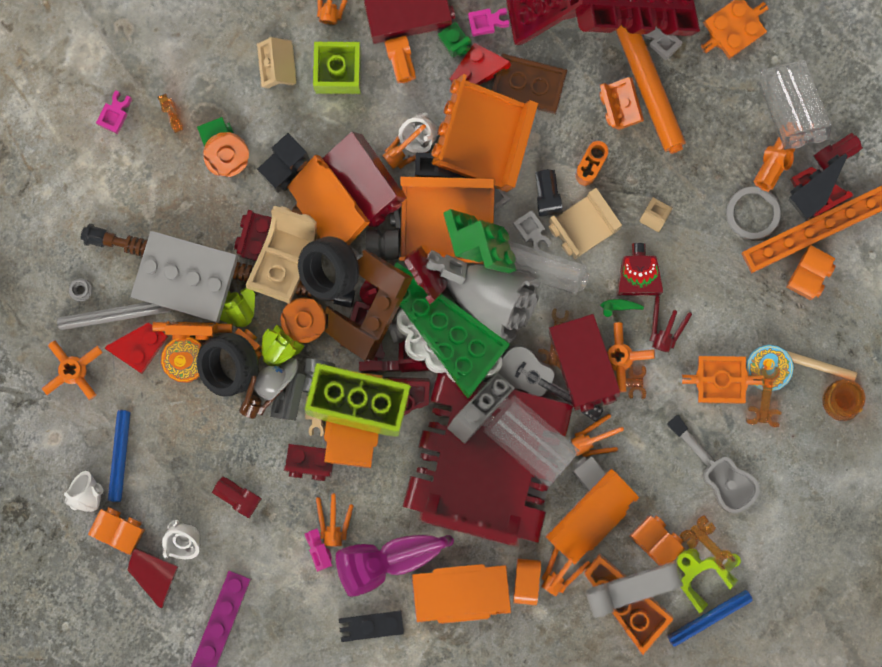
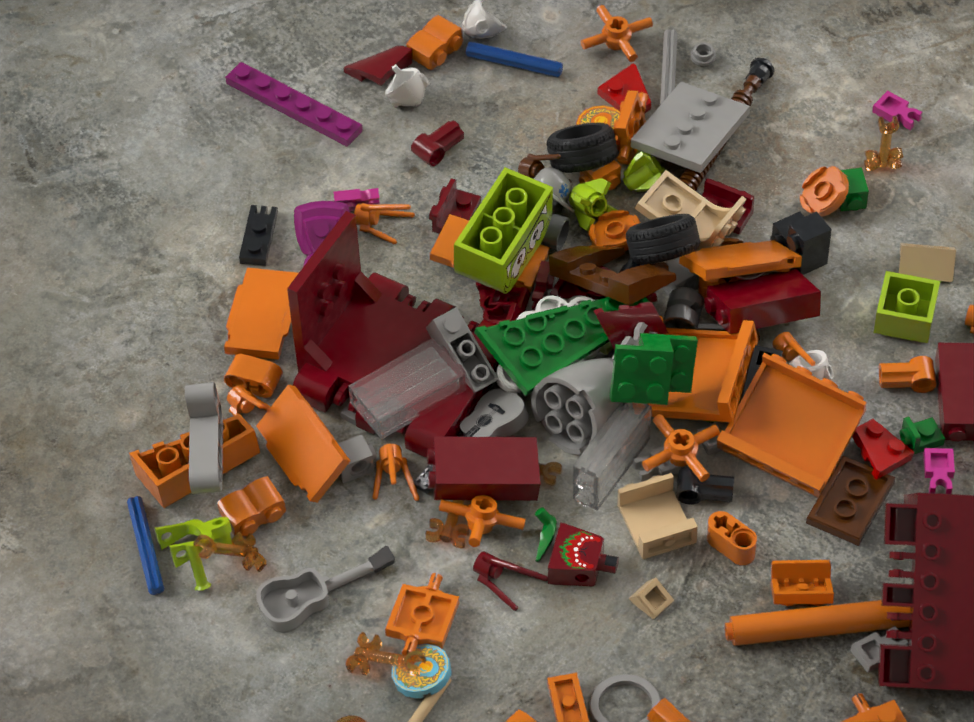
camera: 100 degrees right, 30 degrees down
none -> orange bar [642,414,720,482]

